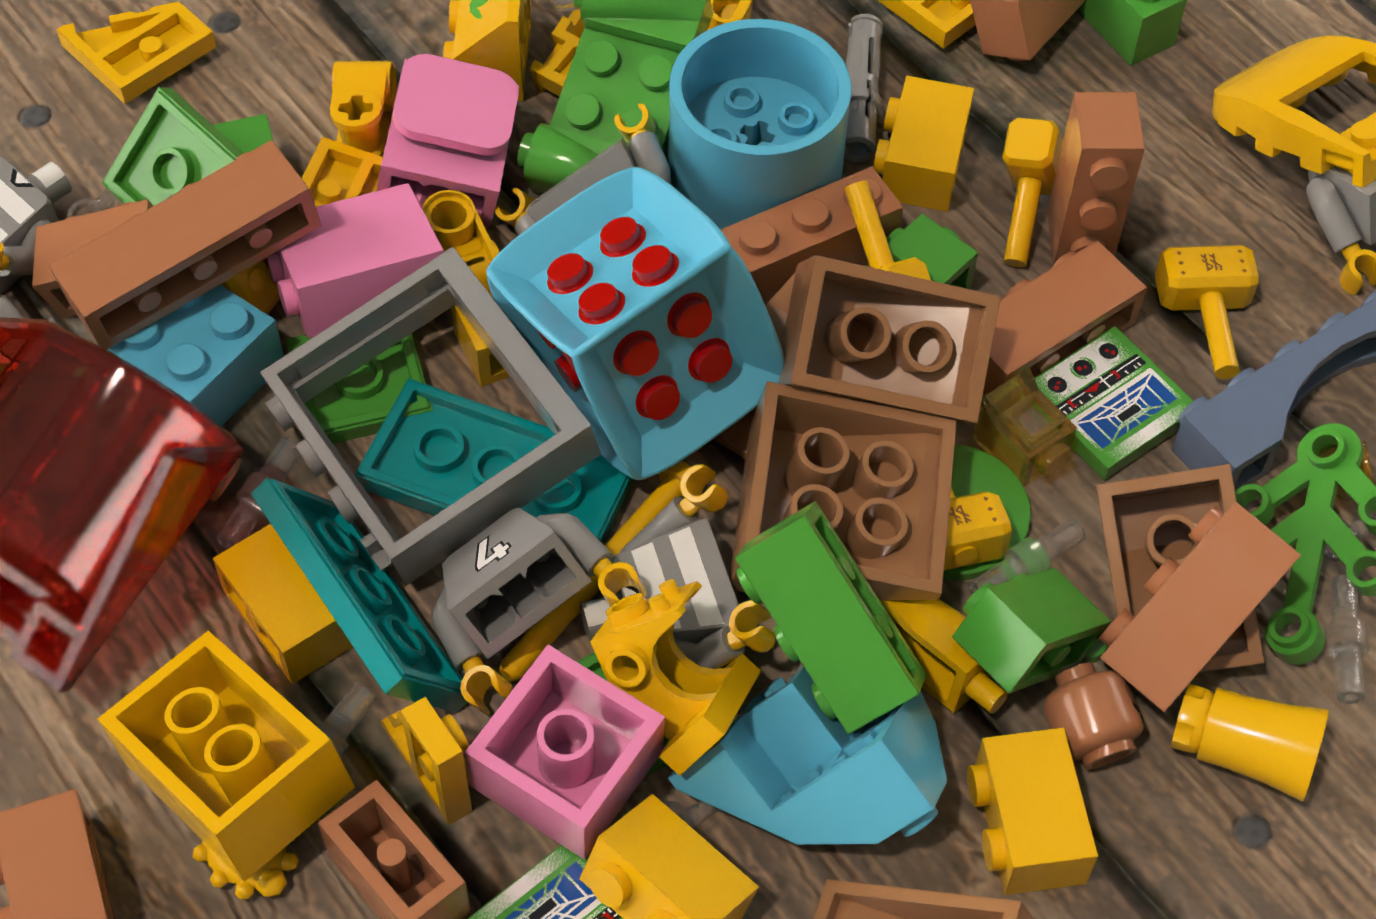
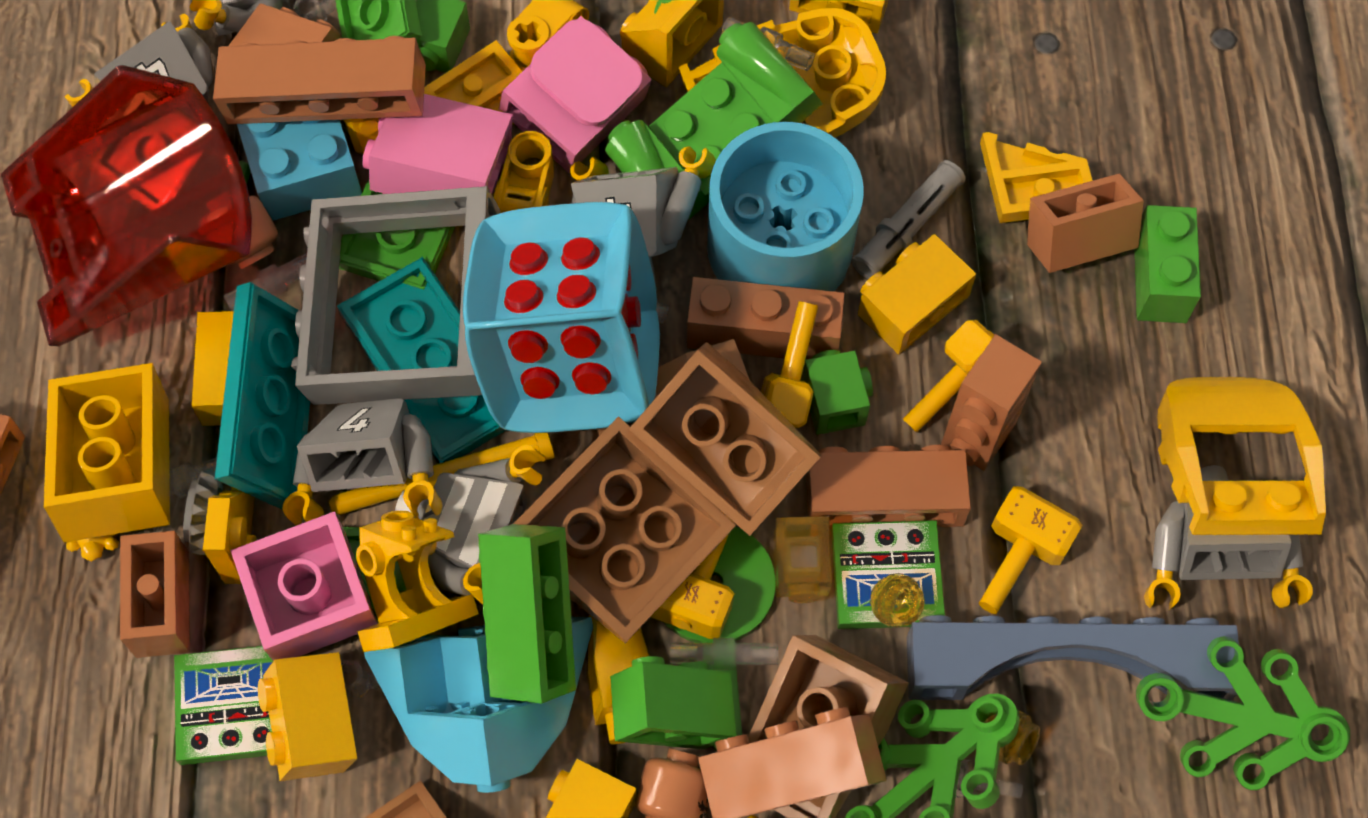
camera: 35 degrees right, 10 degrees up
none -> light grey gear [183,470,223,555]
none -> clear yellow plate [870,573,925,627]

